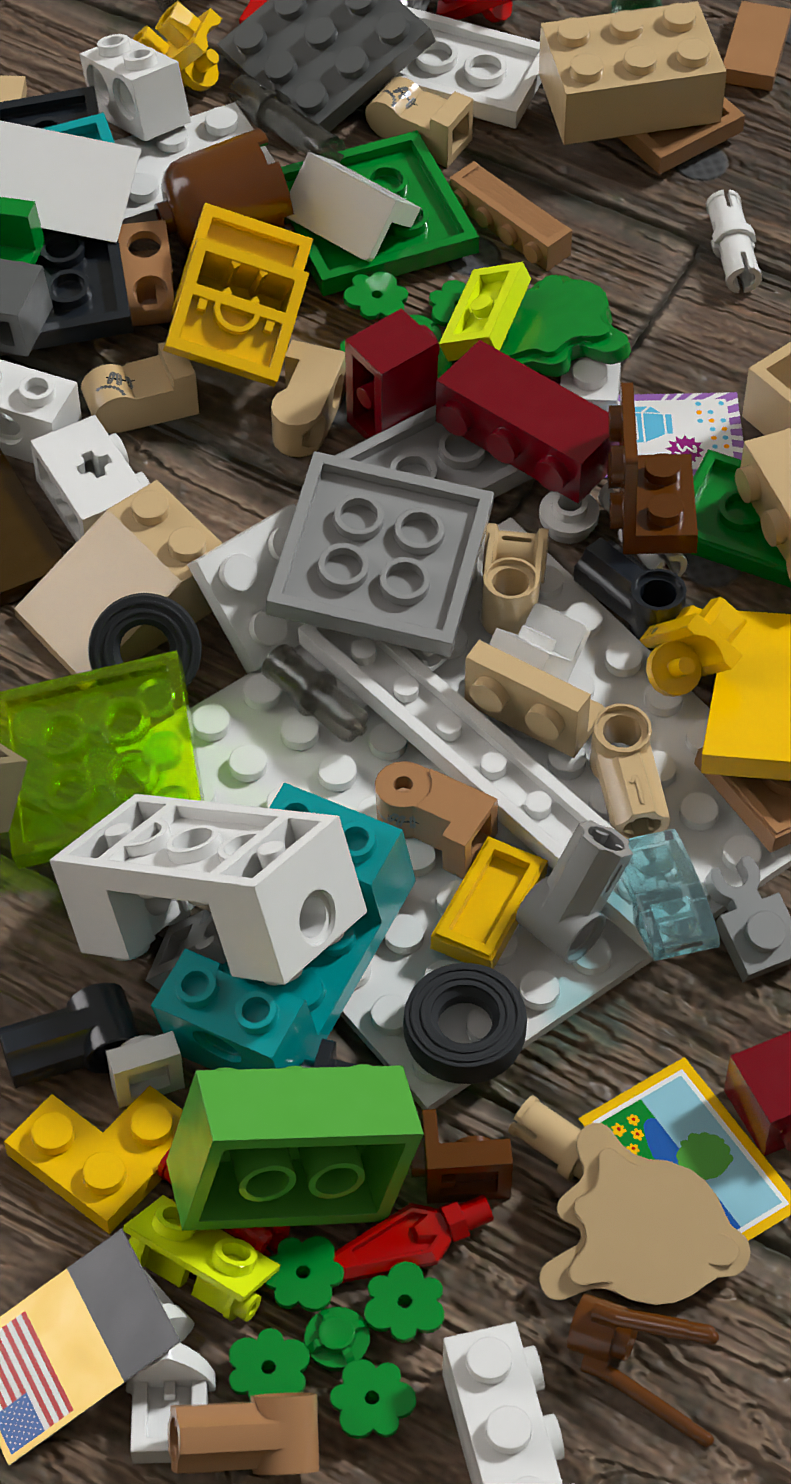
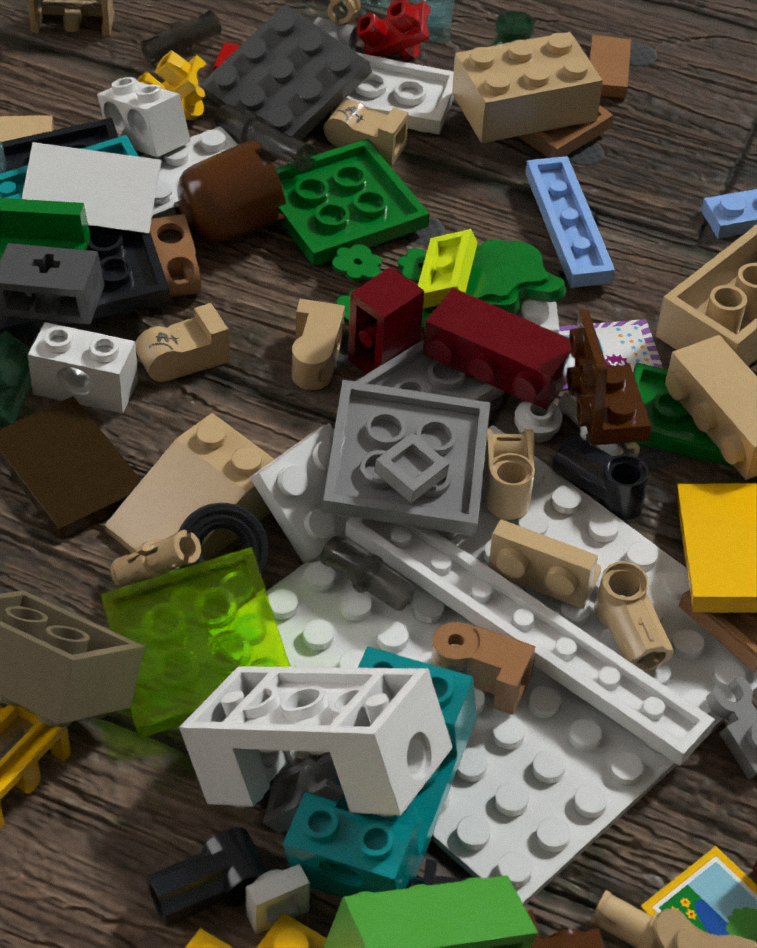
camera: 10 degrees left, 5 degrees down
white brick [31,415,150,542] -> none
yellow bracket [163,203,313,387] -> none
white panel [287,152,421,261] -> none
black tyre [403,963,527,1084] -> none
yellow tile [430,836,548,969] -> none
medium nougat piece [450,161,572,271] -> none
white bracket [489,603,591,682] -> none
light grey piece [516,820,633,963] -> none
clear light blue slope [620,829,720,961] -> none
yellow hips [639,597,747,697] -> none
white pin [706,190,762,293] -> none
none -> tan pin [110,530,201,589]
none -> light grey plate [374,432,450,503]
none -> light blue plate [525,156,615,288]

